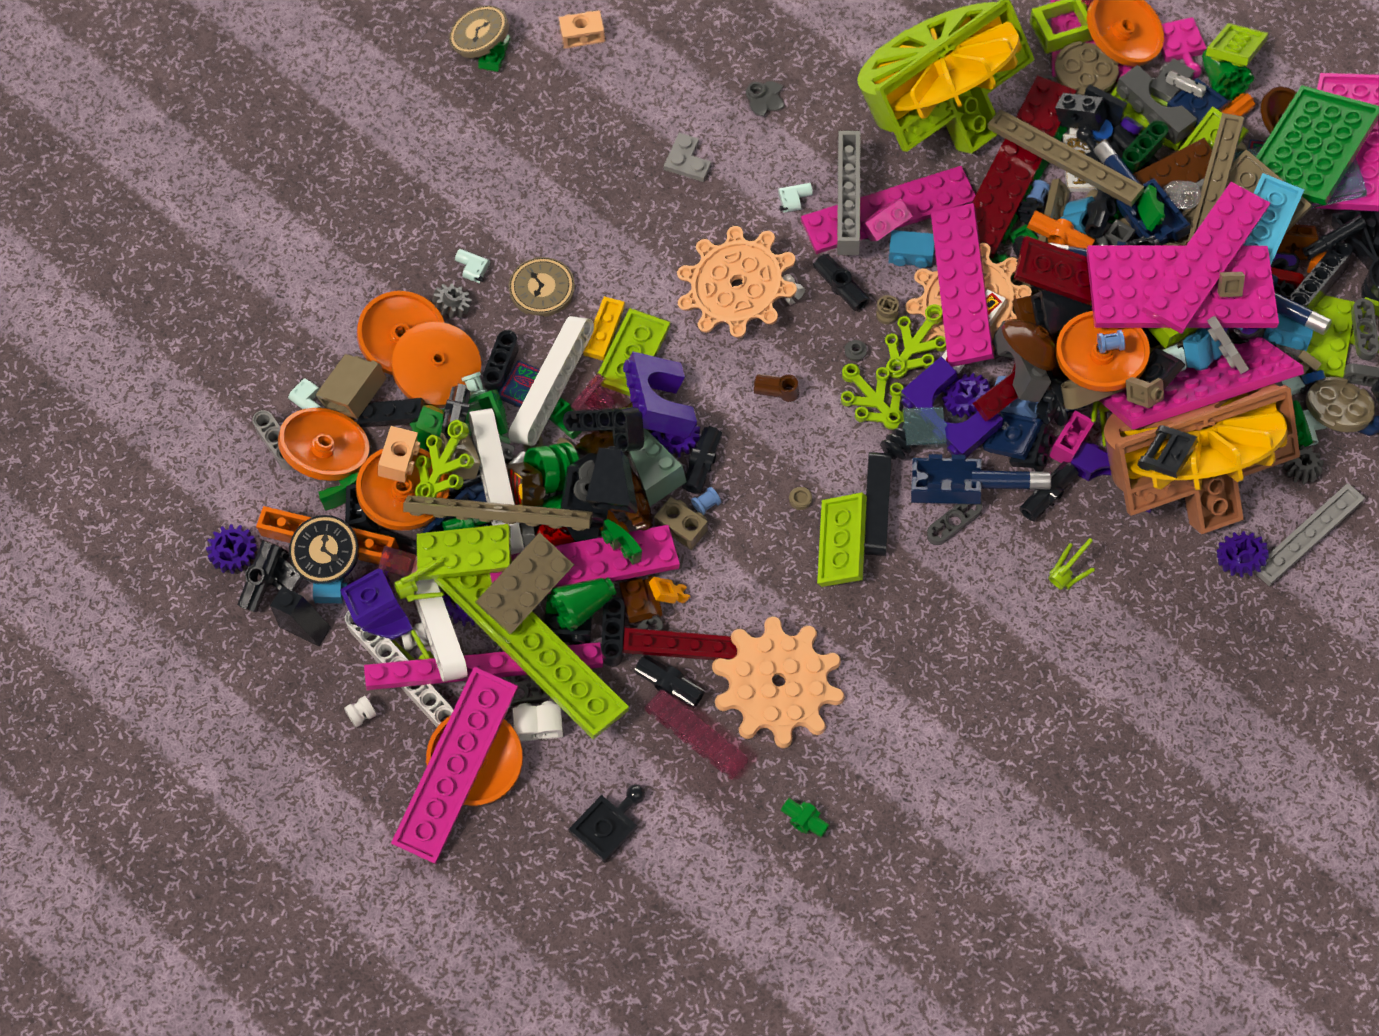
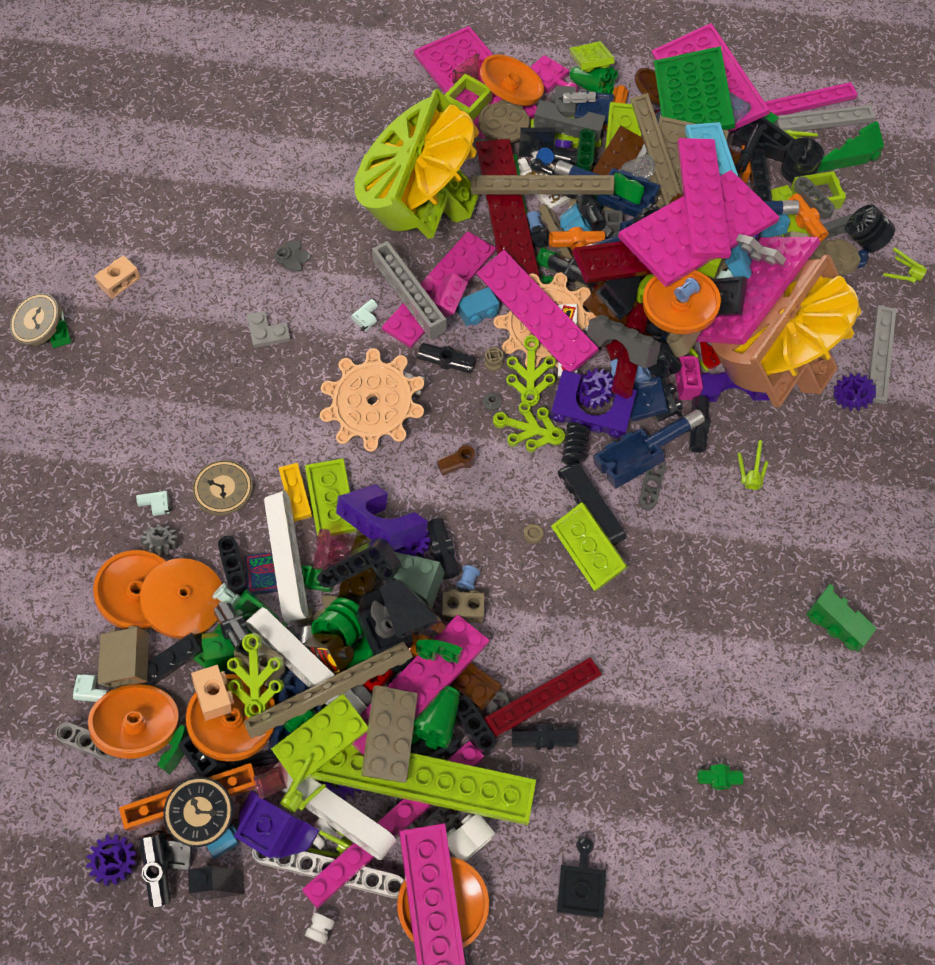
camera: 40 degrees left, 0 degrees up
clear pink beam [644,690,749,780] -> none
light orange plate [649,577,690,604] -> none
light nougat plate [712,616,844,748] -> none
clear light blue piece [902,407,947,445] -> none
reddish brown dish [1002,319,1059,371] -> none
black brick [1055,93,1107,131] -> none
dark tan bracket [1126,377,1164,408] -> none
black plate [1137,425,1198,479] -> none
dark tan tile [1217,272,1245,297] -> none
none -> orange piece [788,193,829,242]
none -> green wedge [806,584,877,652]

